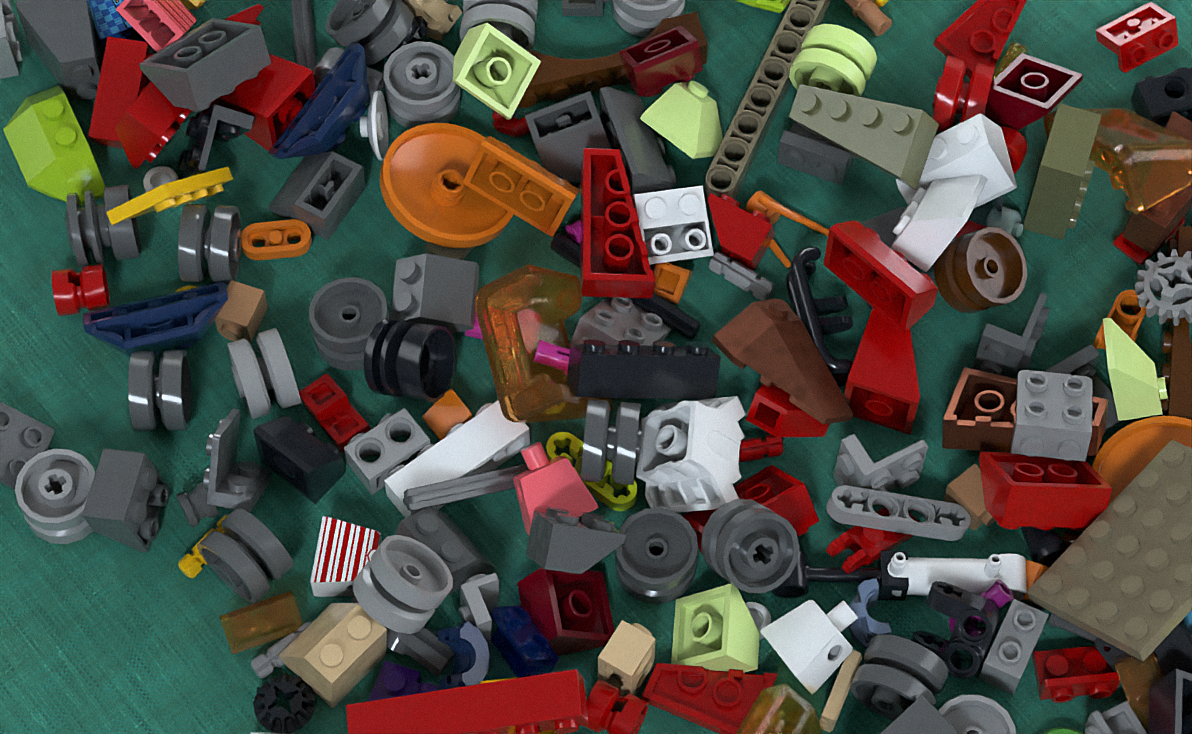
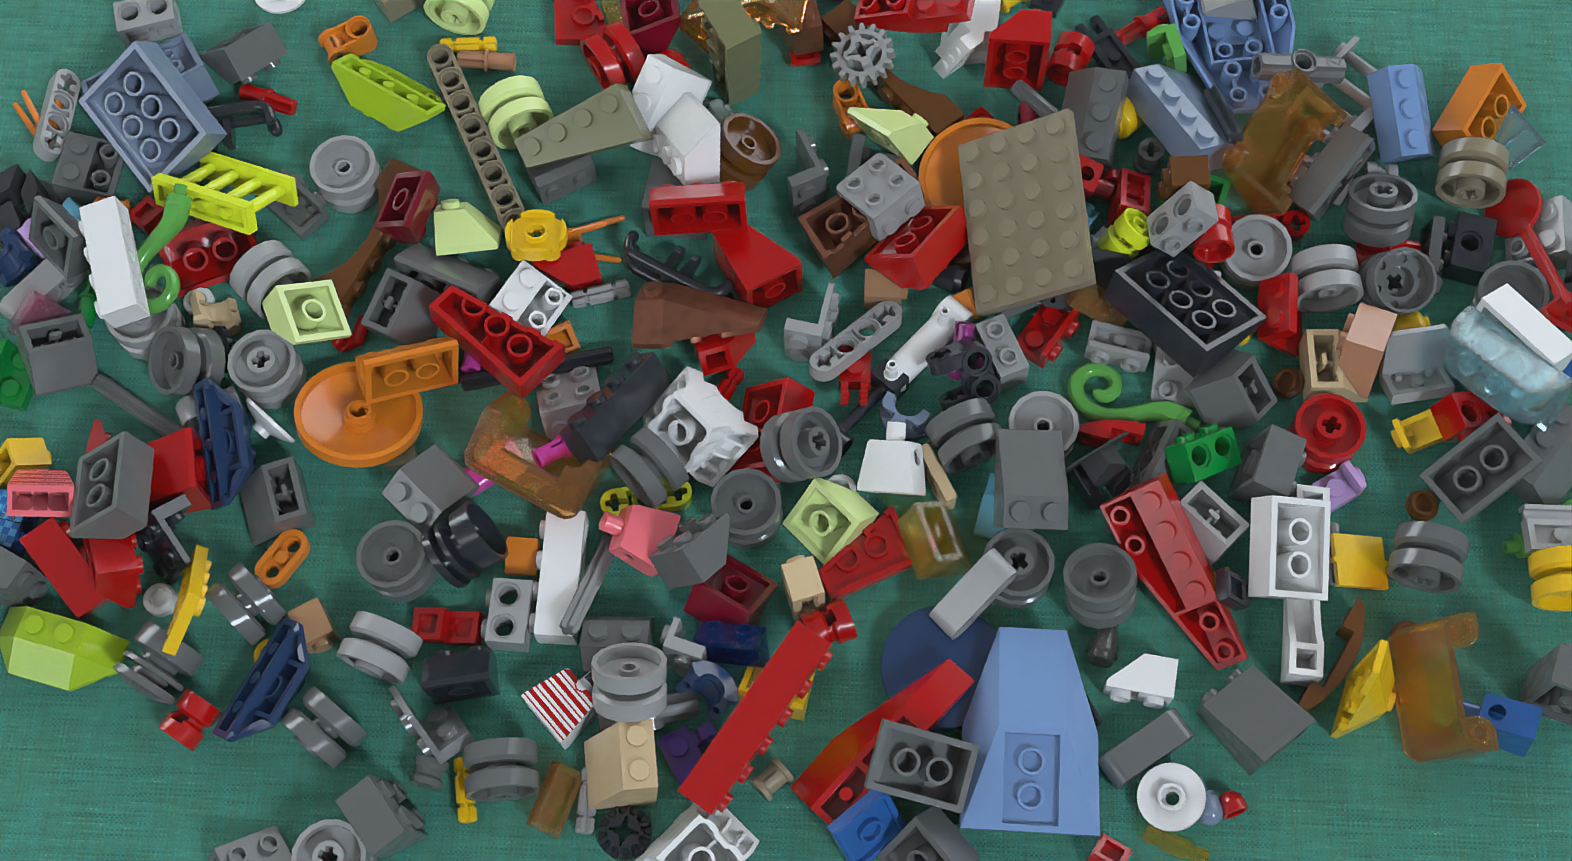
camera: 45 degrees left, 5 degrees up
none -> yellow plate [505,209,568,261]

